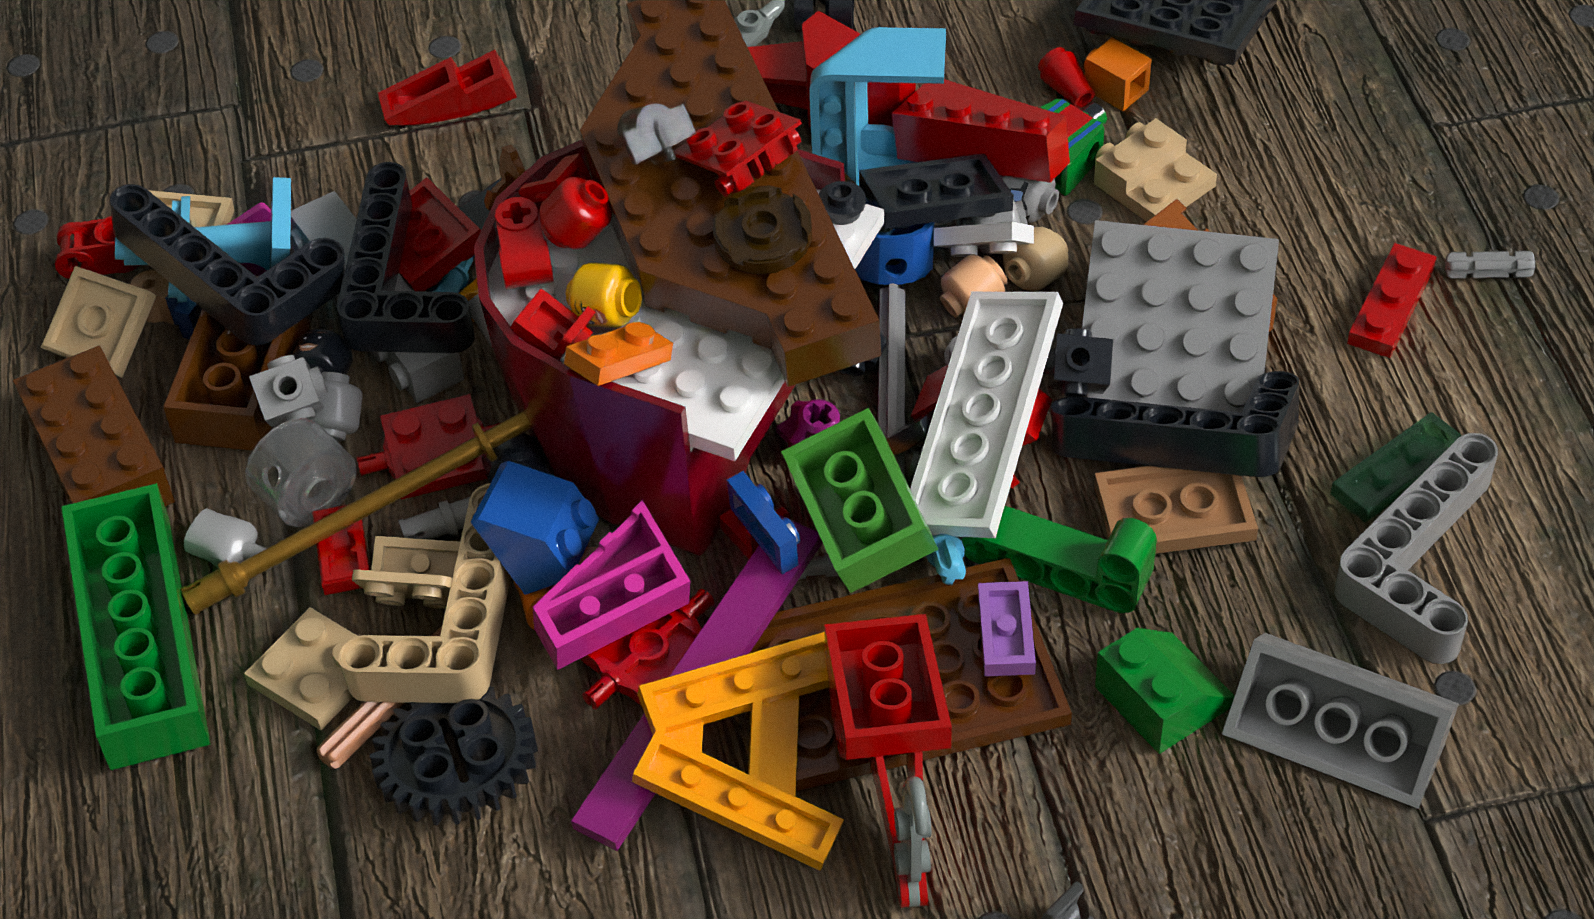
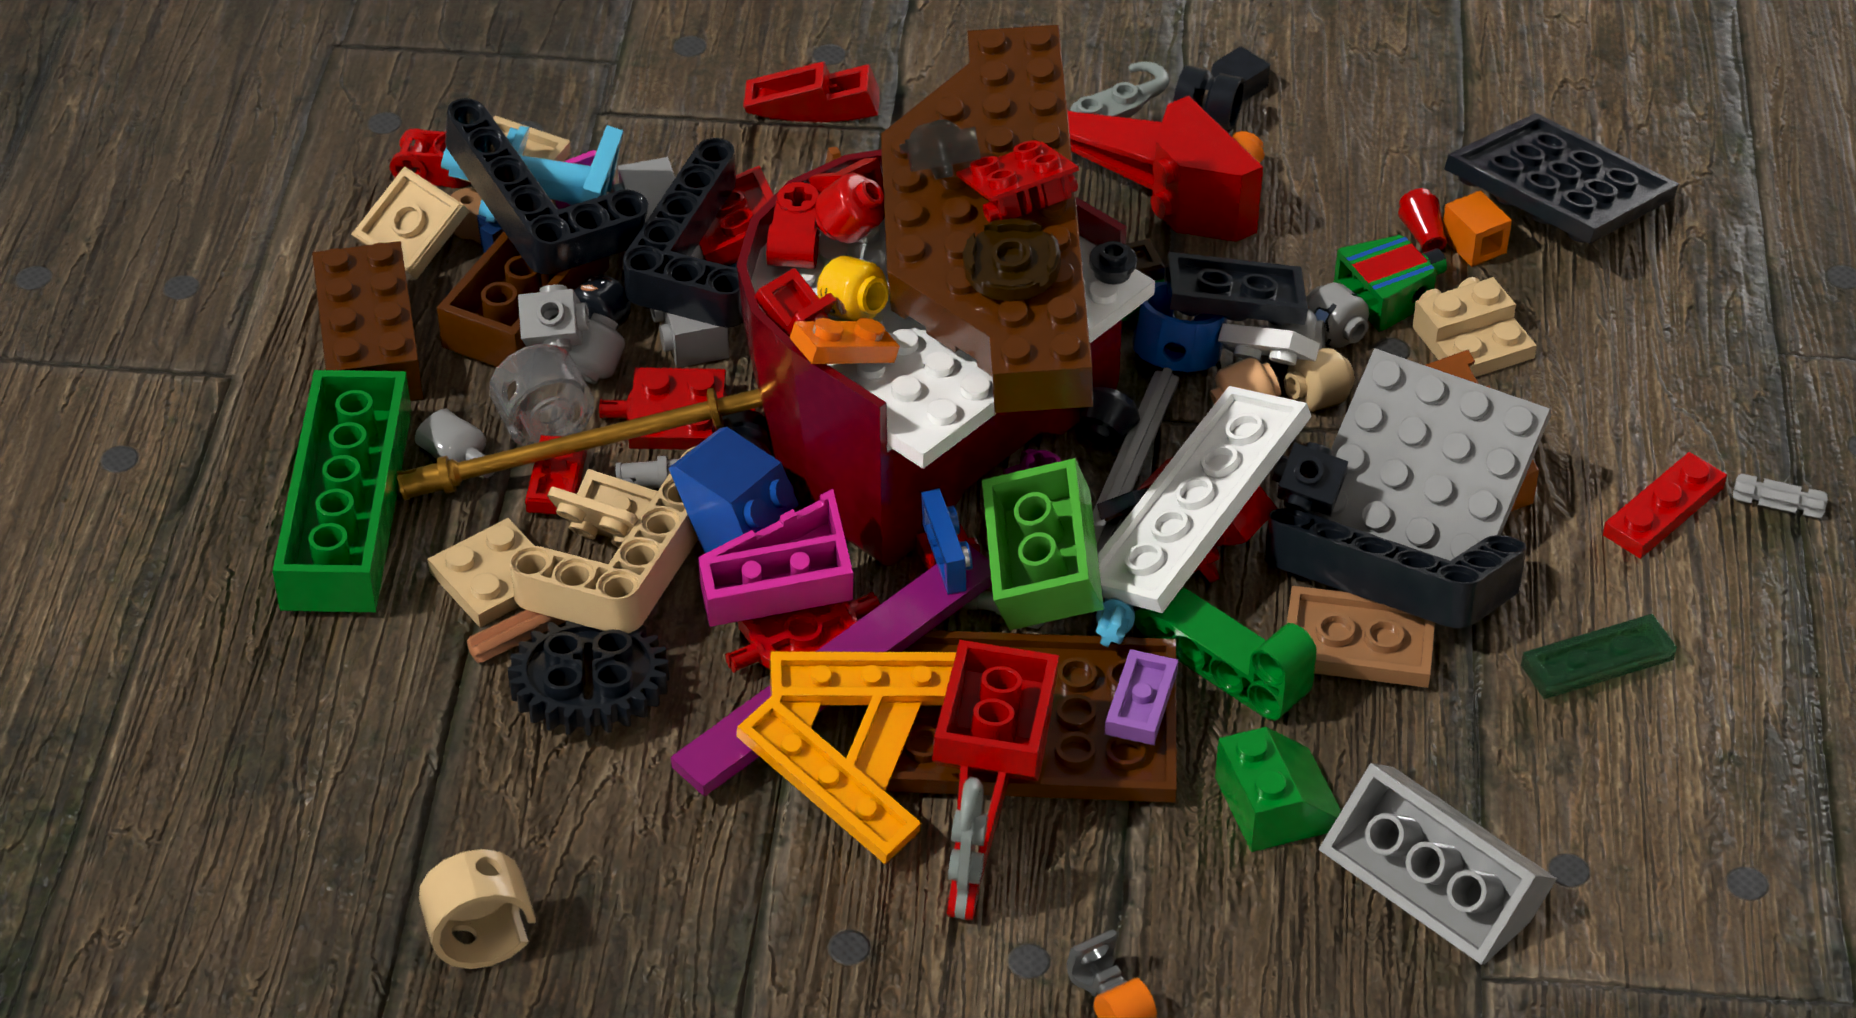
camera: 15 degrees right, 5 degrees down
medium azure windscreen [809,27,946,186] -> none
red wedge [892,79,1070,183] -> none
light grey beam [1334,433,1498,664] -> none

